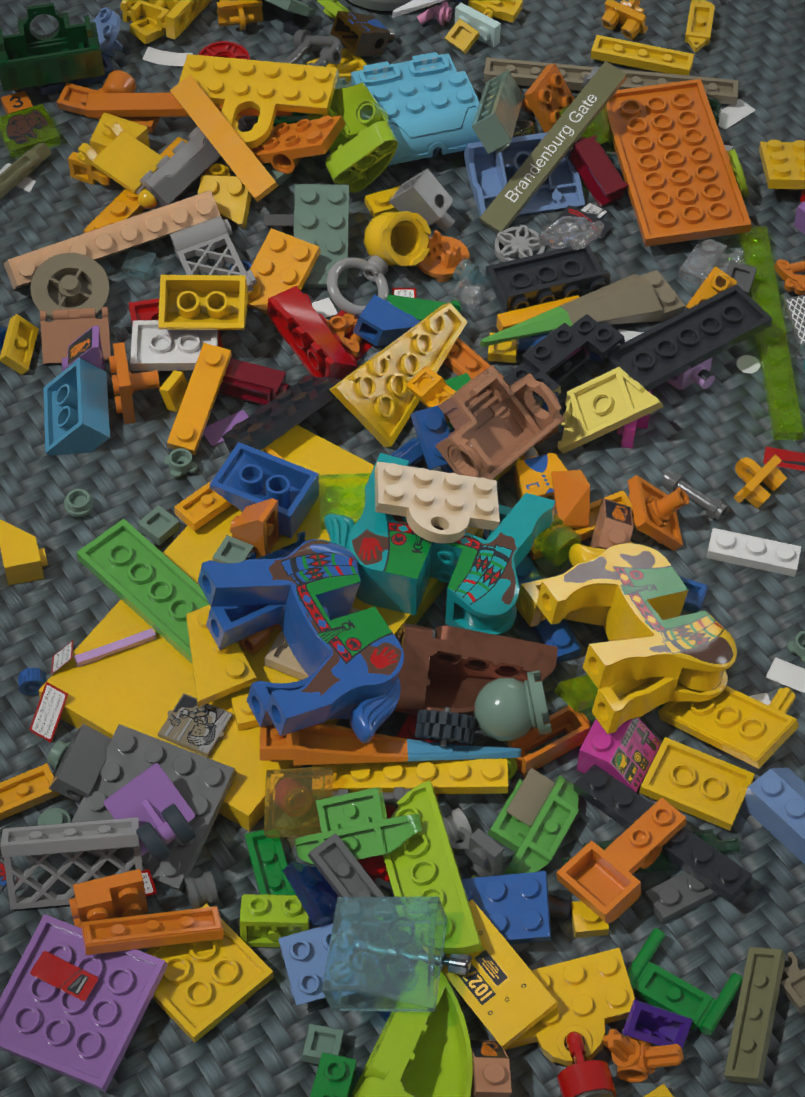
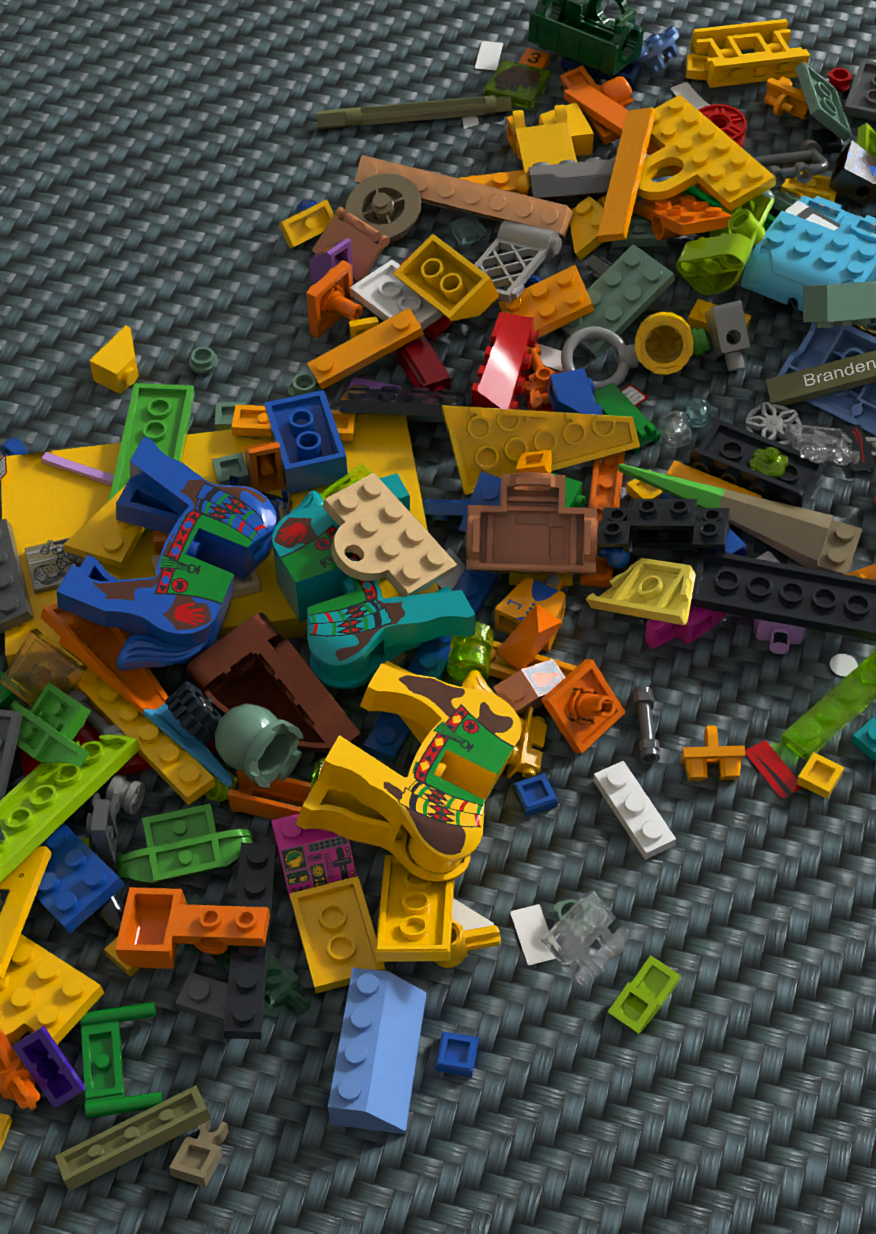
camera: 50 degrees right, 0 degrees up
dark azure slope [43,358,110,456] -> none
orange plate [416,230,470,282] -> none
dark tan sticker [506,768,555,826] -> none
none -> clear neon green plant [750,447,789,477]
none -> white sticker [785,201,840,231]

